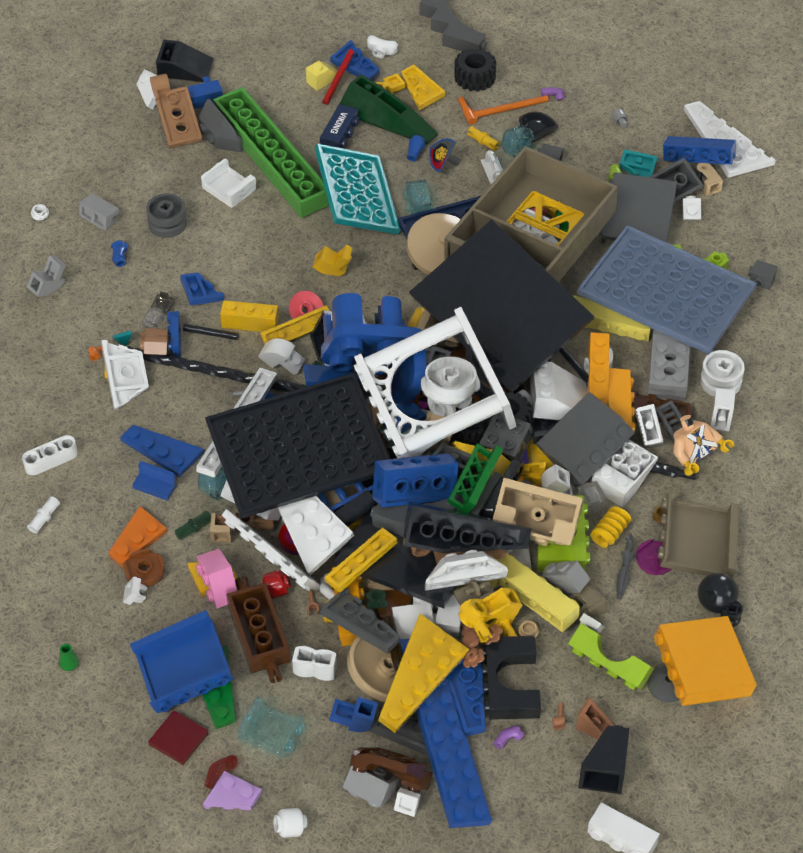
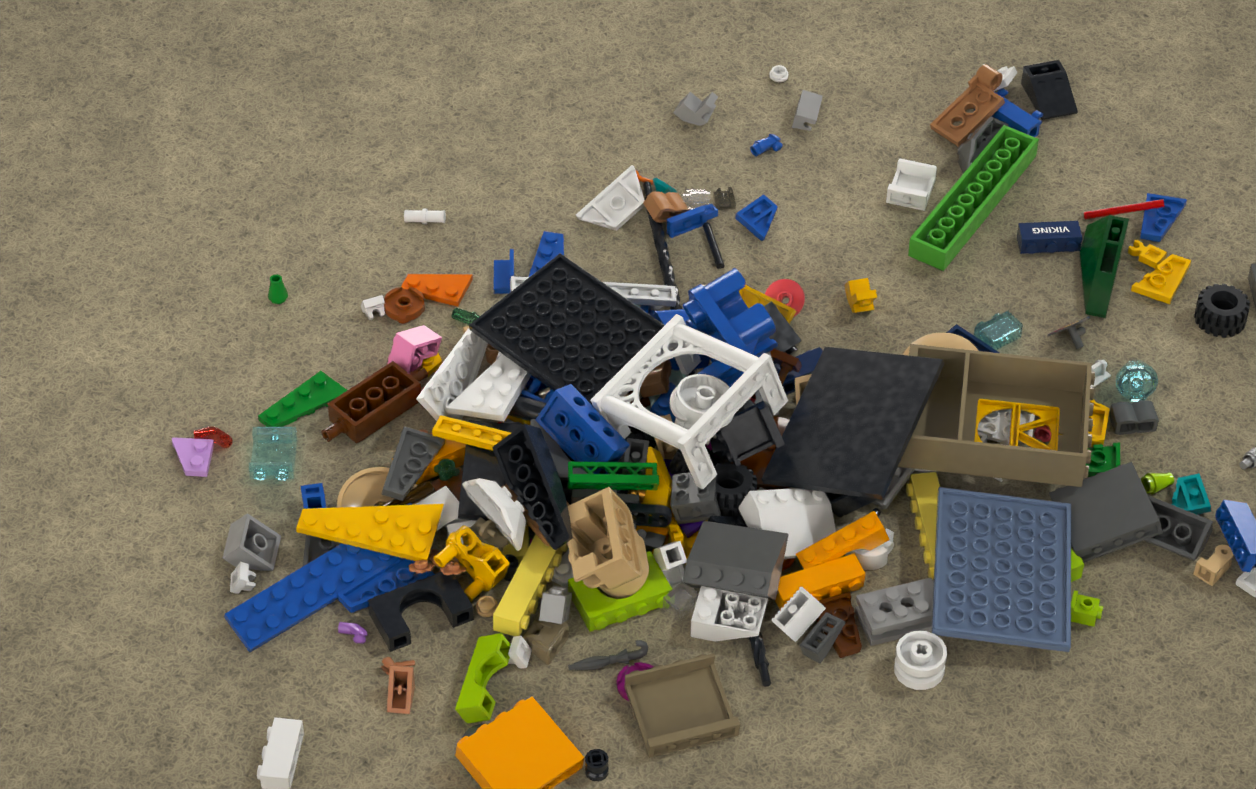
camera: 65 degrees right, 5 degrees down
white beam [22,435,78,475] -> none
blue panel [130,610,234,713] -> none
dark grey wheel [146,193,187,238] -> none
dark red tile [148,710,208,765] -> none
yellow brick [220,300,279,332] -> none
white head [273,808,307,838] -> none
white brick [292,646,337,681] -> none
light yellow slope [306,61,343,91] -> none
teal plate [314,144,401,235] -> none
reddish brown slope [349,747,432,793] -> none
white piece [367,35,398,59] -> none
blue cone [407,135,426,162] -> none
orange bar [458,95,549,125] -> none
yellow pin [467,126,500,151] -> none
black hat [519,111,558,143] -> none
medium lavender arm [541,87,565,100] -> none
black slope [578,725,629,794] -> none
yellow piece [590,506,632,548] -> none
torso [673,415,734,476] -> none
white bracket [681,196,701,220] -> none
black brick [698,573,739,614] -> none
white brick [710,388,735,431] -> none
dark grey brick [748,260,778,290] -> none

